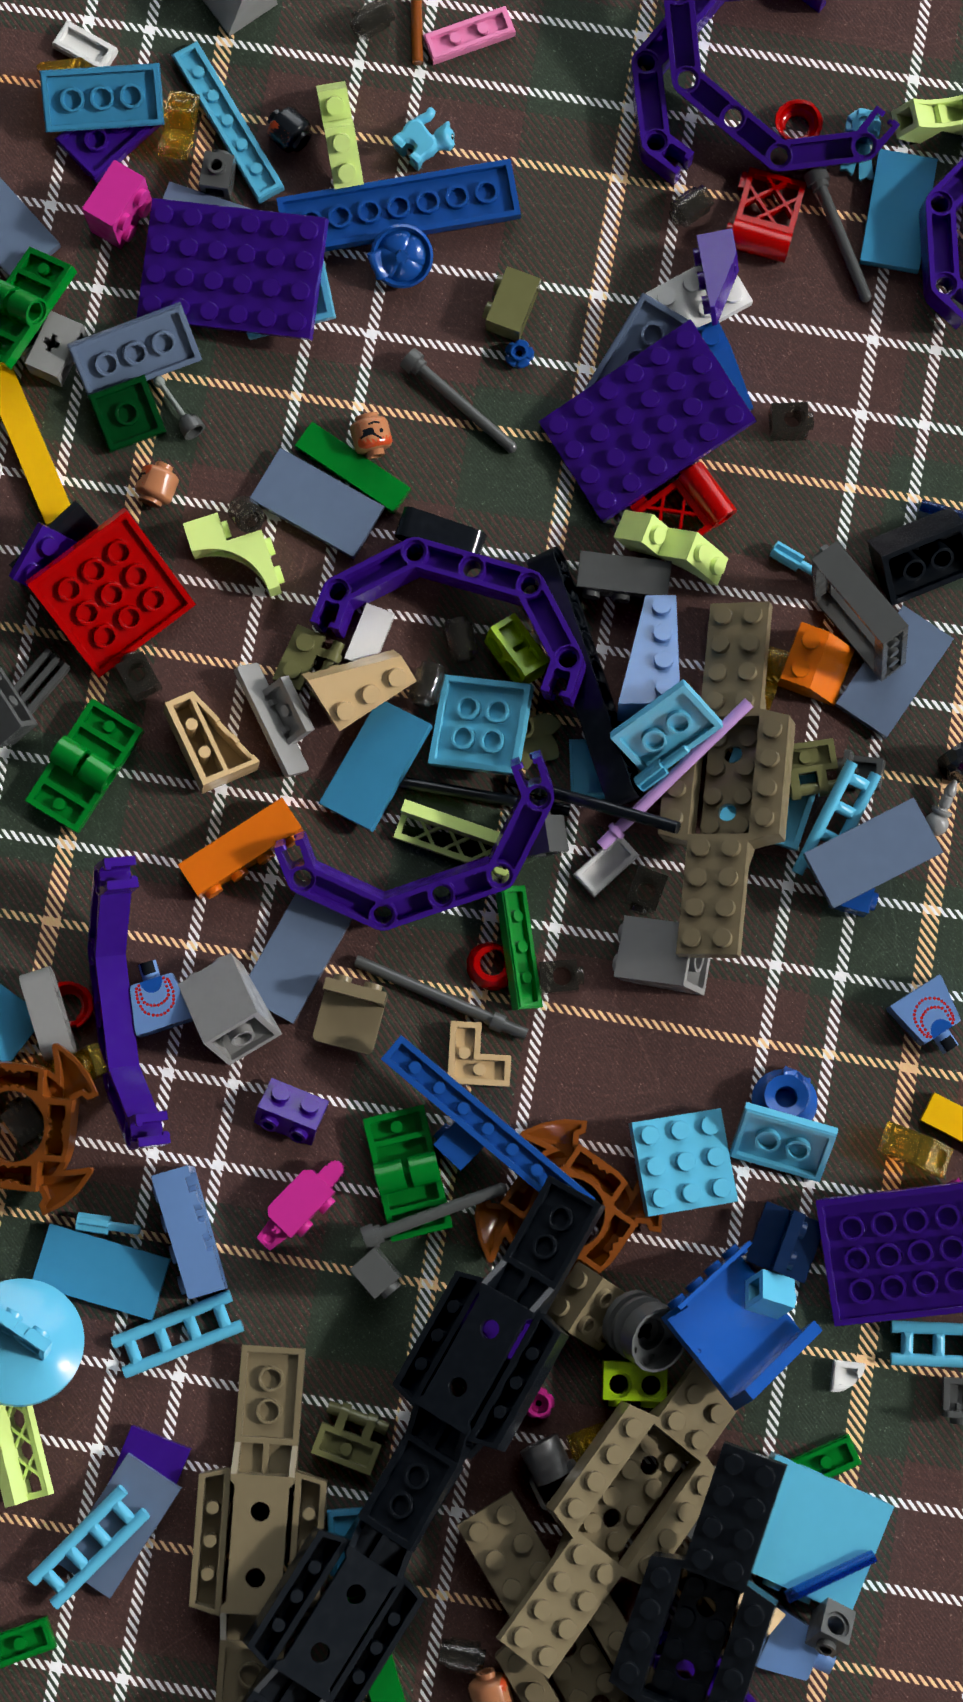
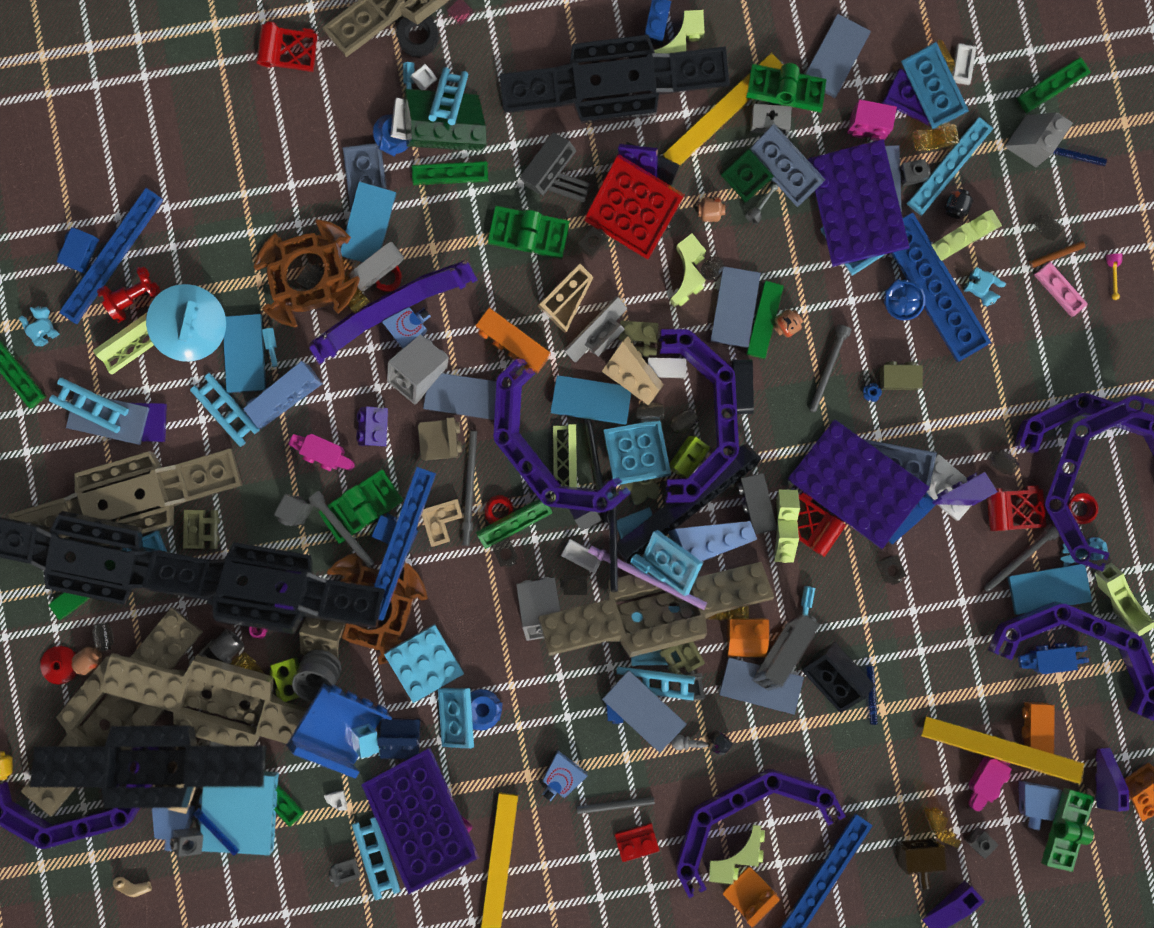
camera: 70 degrees right, 5 degrees up
clear yellow slope [877,1121,954,1179] -> none

